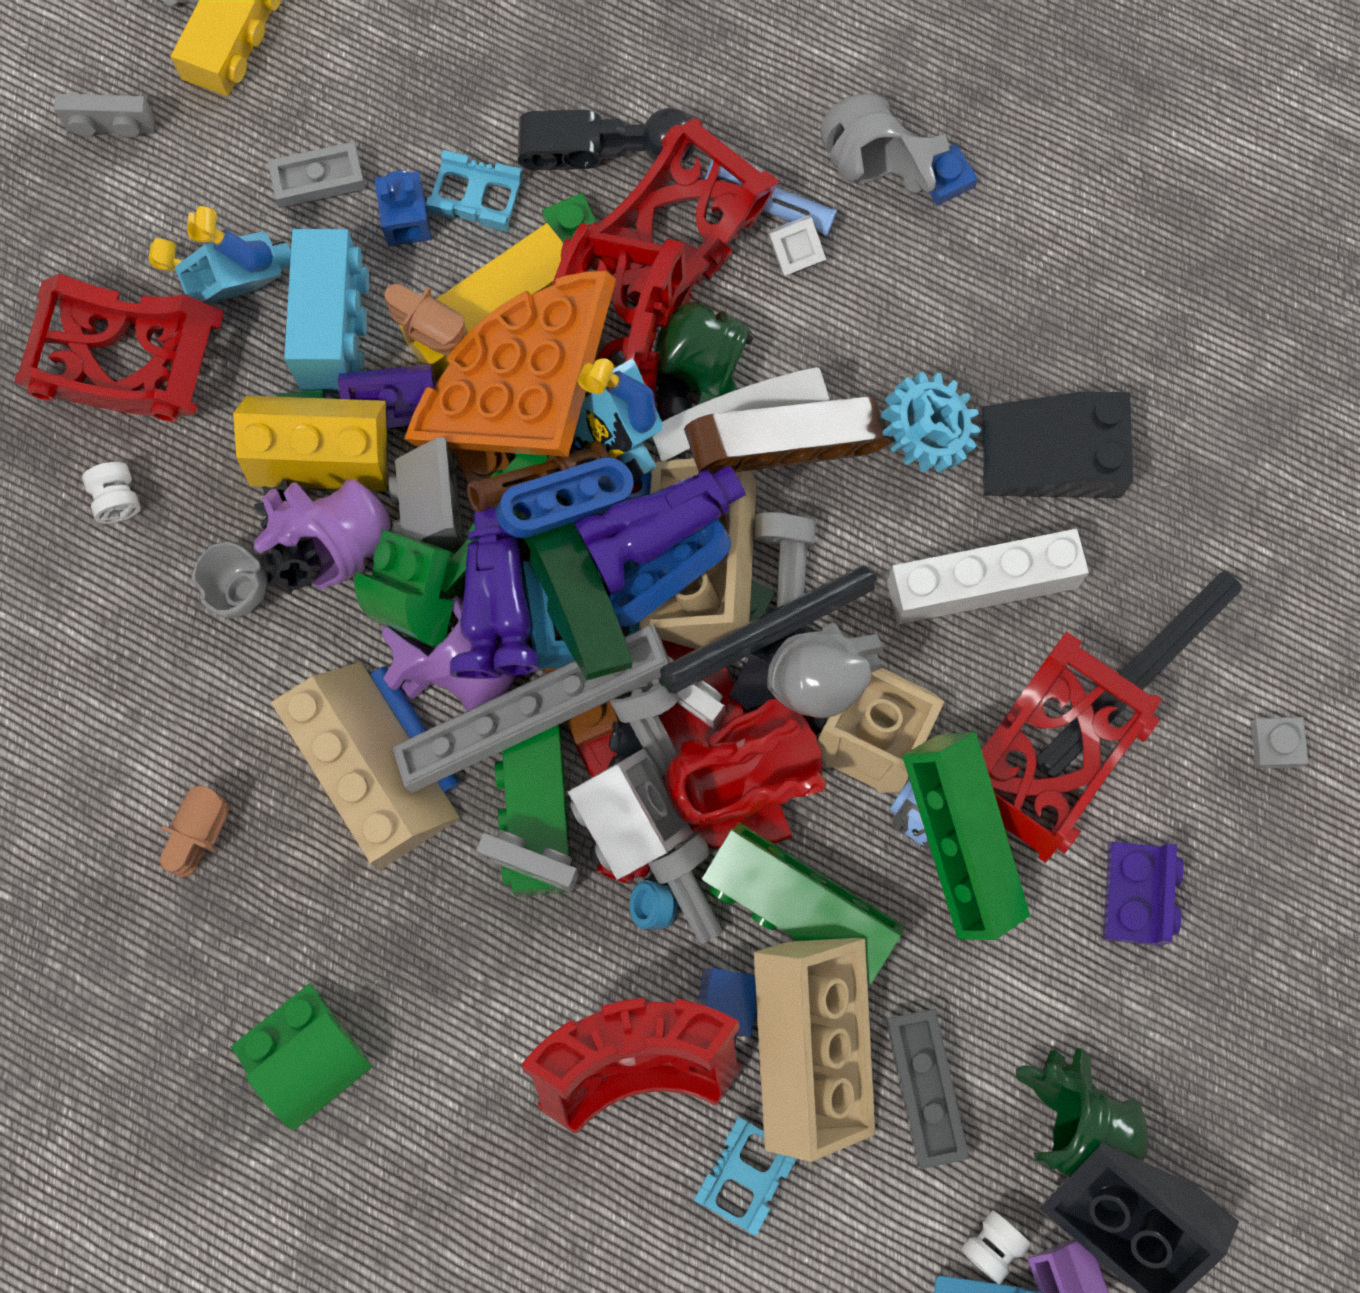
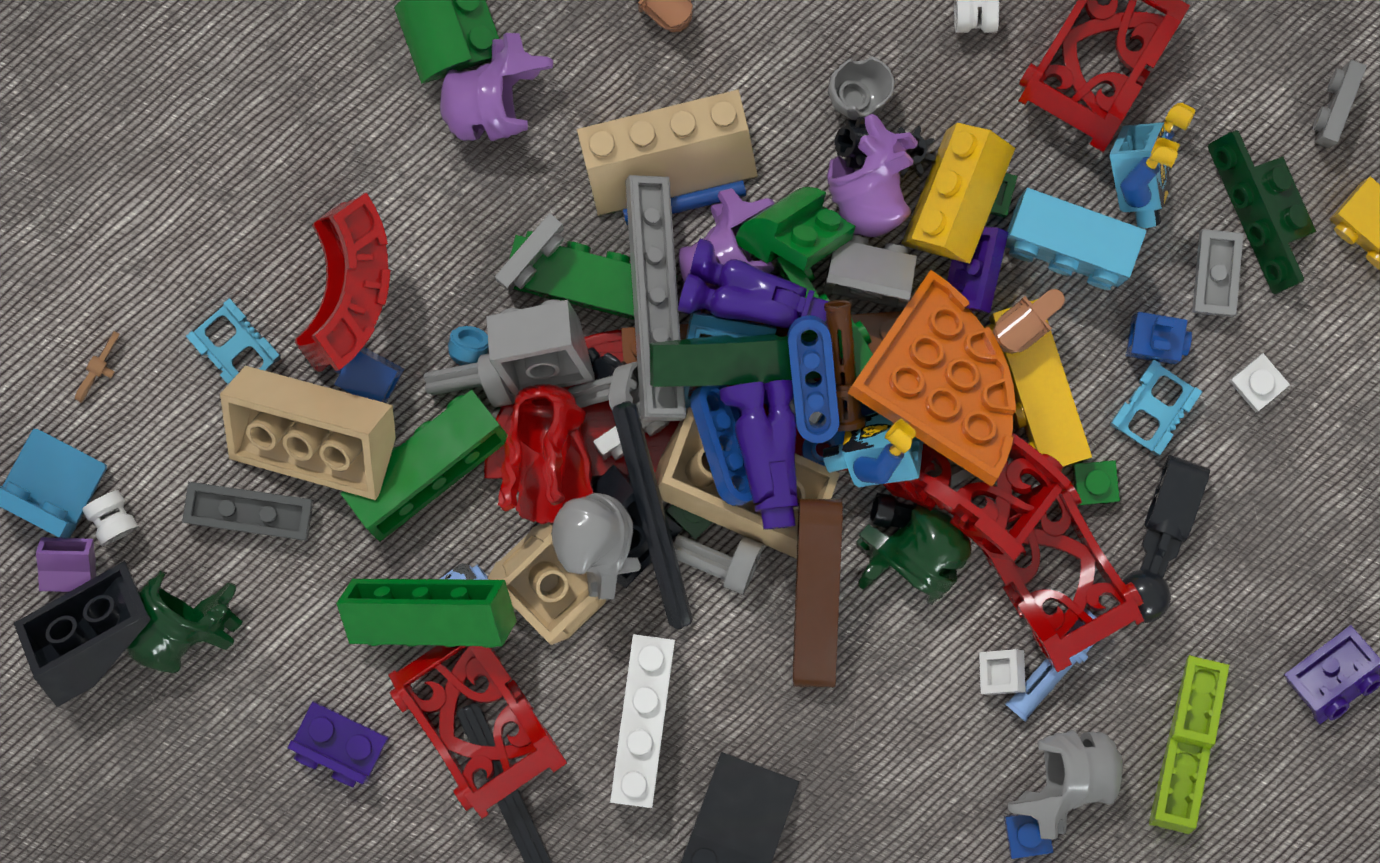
camera: 110 degrees right, 10 degrees up
white sticker [652,367,830,461] -> none
medium azure gear [881,372,980,473] -> none
none -> medium lavender piece [440,33,553,141]
none -> lime slope [1149,655,1230,834]
none -> dark green bracket [1208,130,1317,294]
none -> white plate [1229,353,1290,413]

